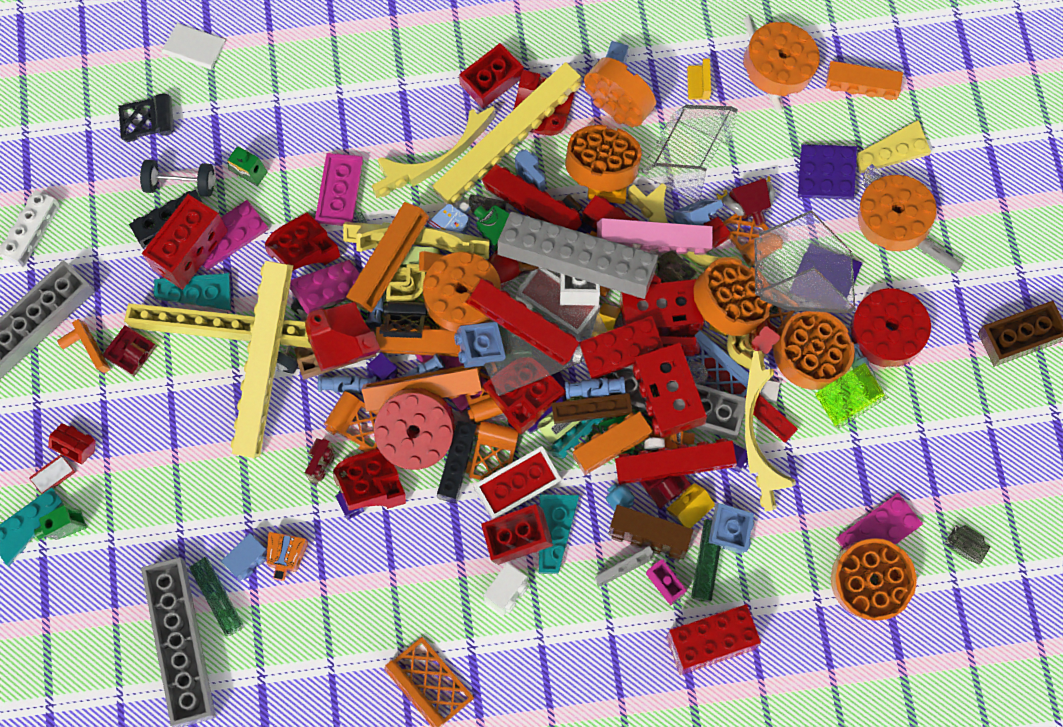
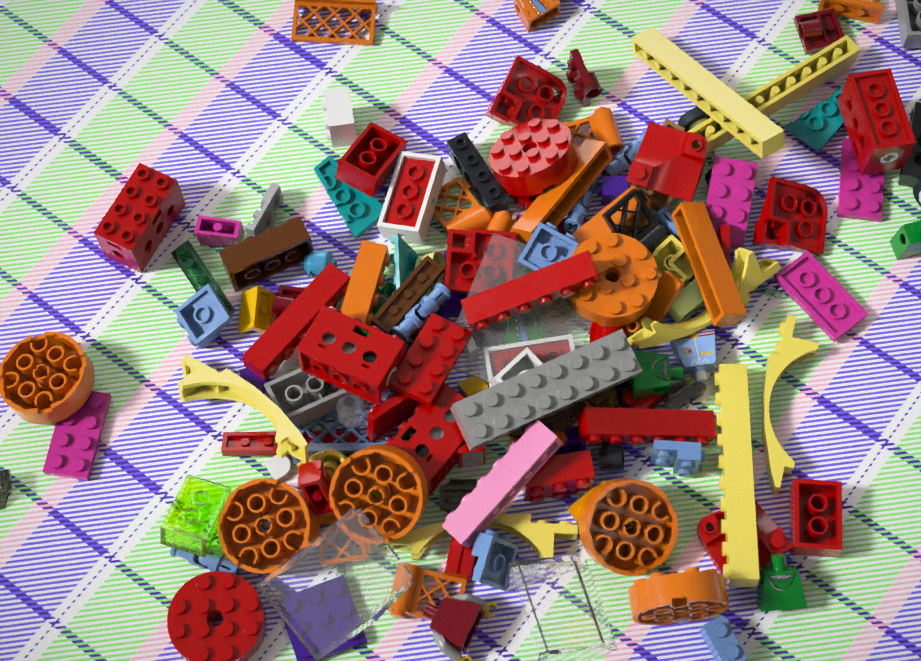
camera: 135 degrees right, 5 degrees down
none -> red tile [718,224,730,267]
none -> green torso [756,553,807,612]

